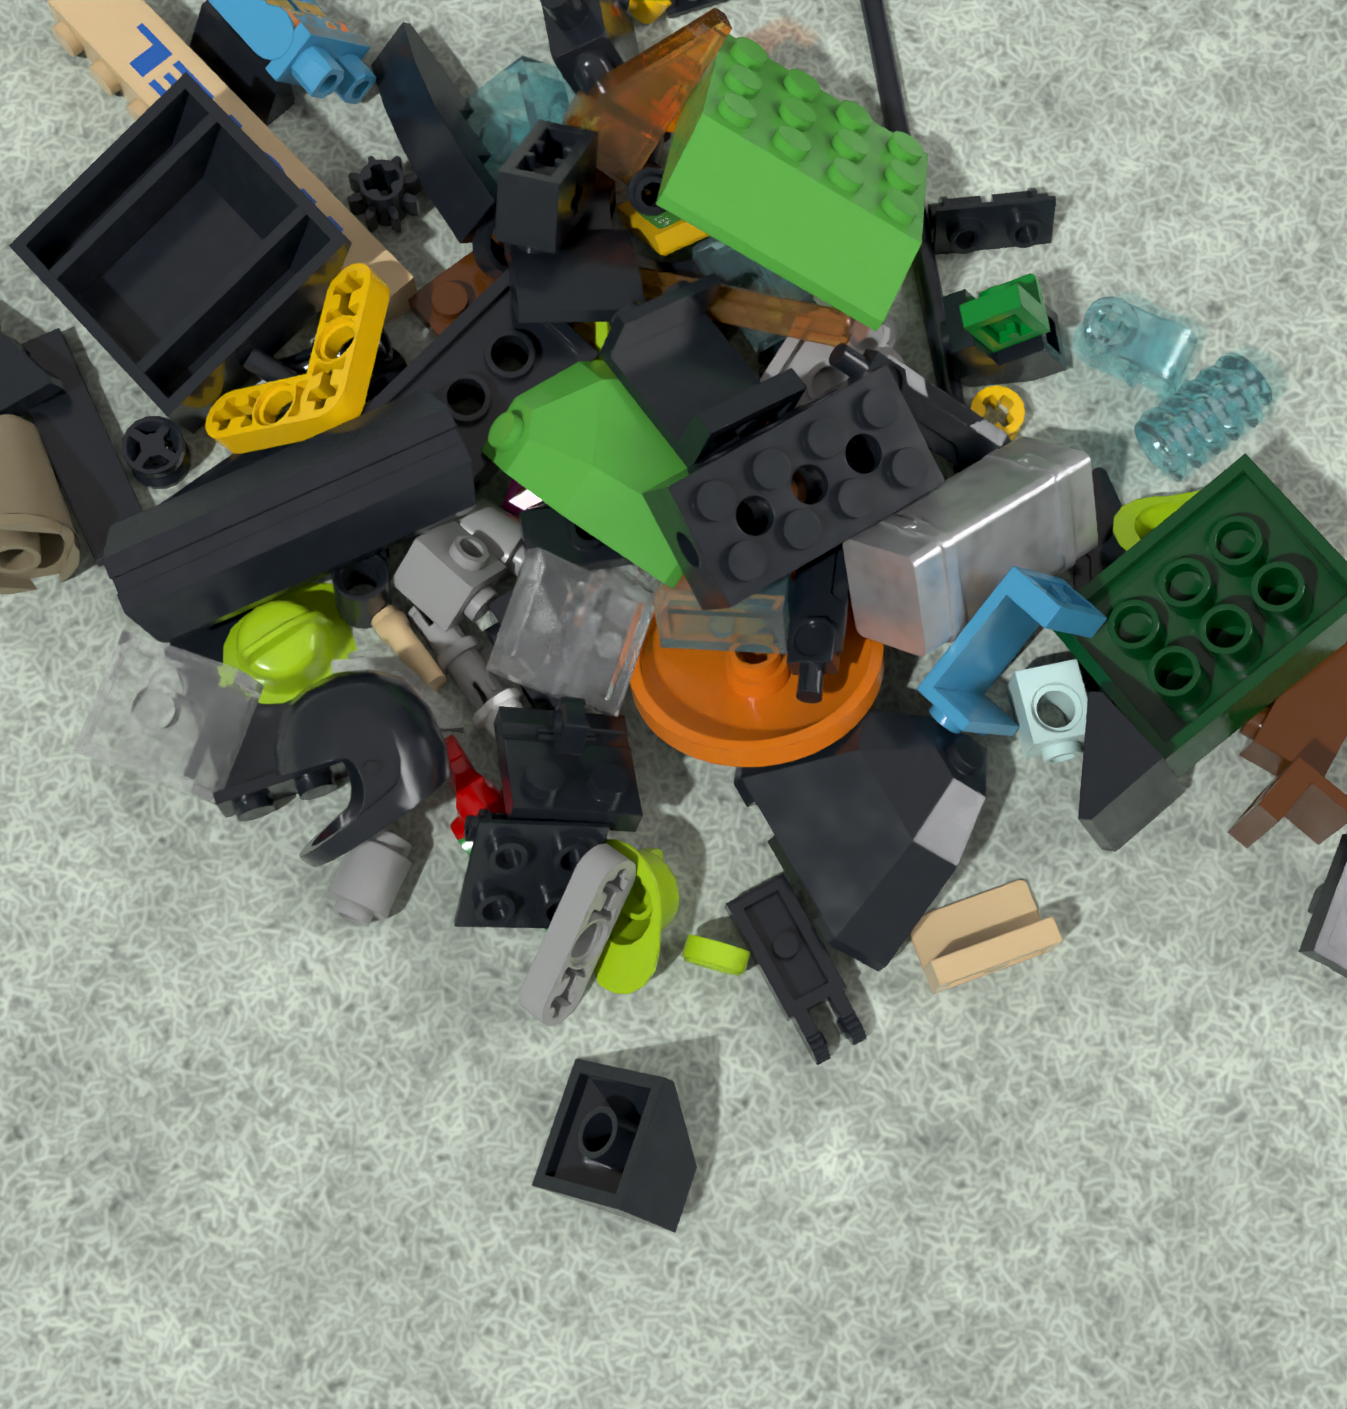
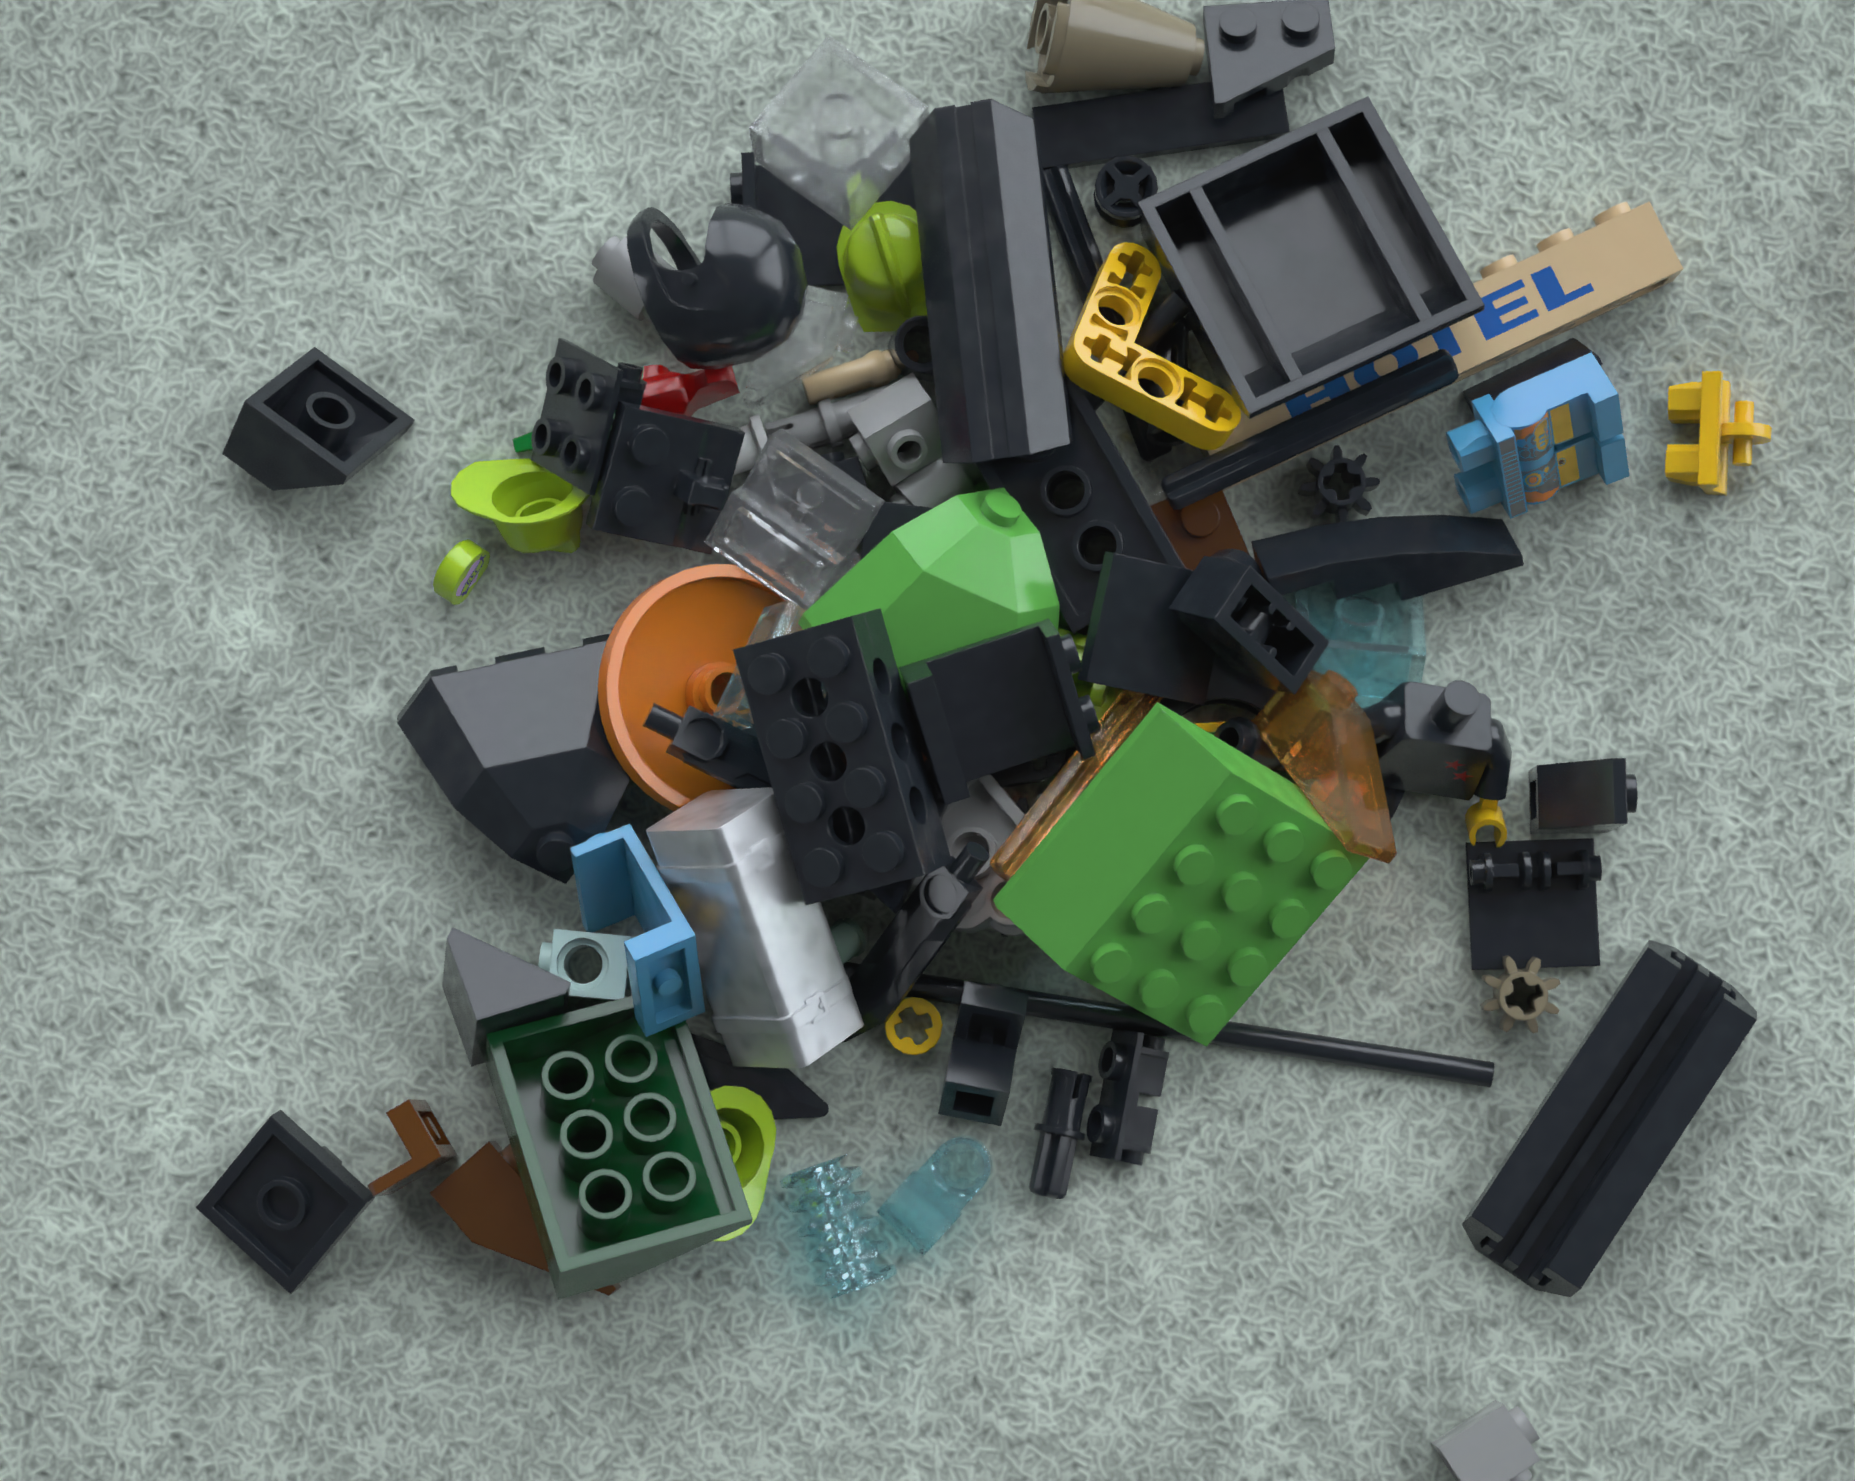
camera: 115 degrees right, 10 degrees up
light grey beam [519,844,636,1026] -> none
black hinge [725,873,867,1065] -> none
tan panel [909,880,1063,995] -> none
green bracket [959,273,1050,353] -> none
none -> black axle [1029,1067,1093,1199]
none -> black axle [1161,349,1459,510]

